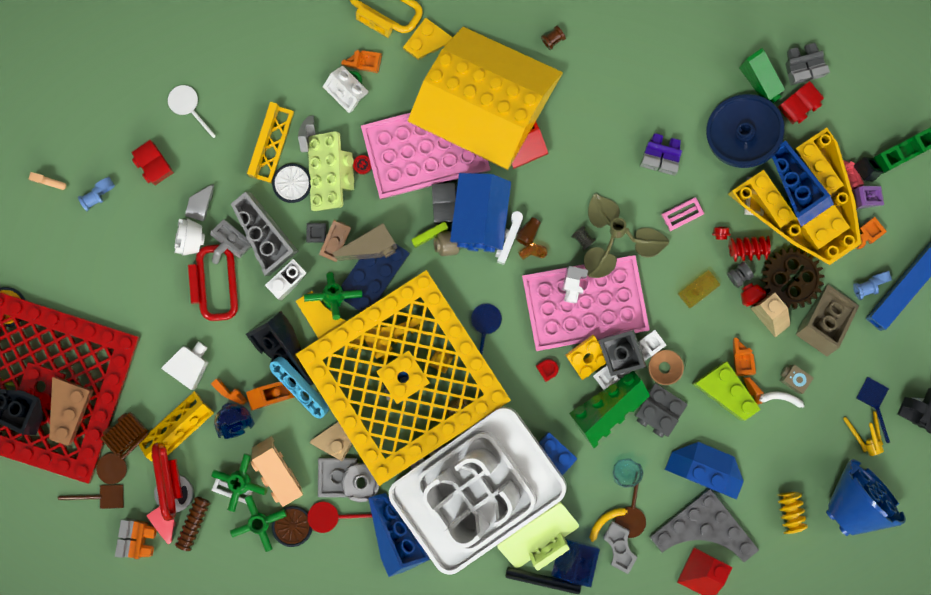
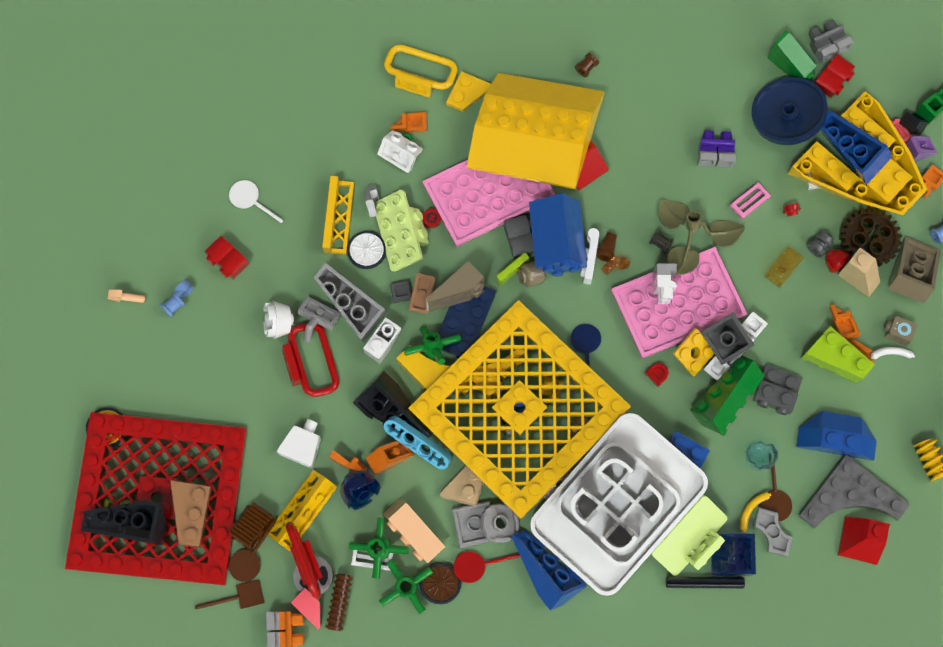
camera: 15 degrees left, 10 degrees down
light grey slope [185,184,214,221] -> none
medium nougat piece [648,350,684,385] -> none
red piece [728,236,771,262] -> none

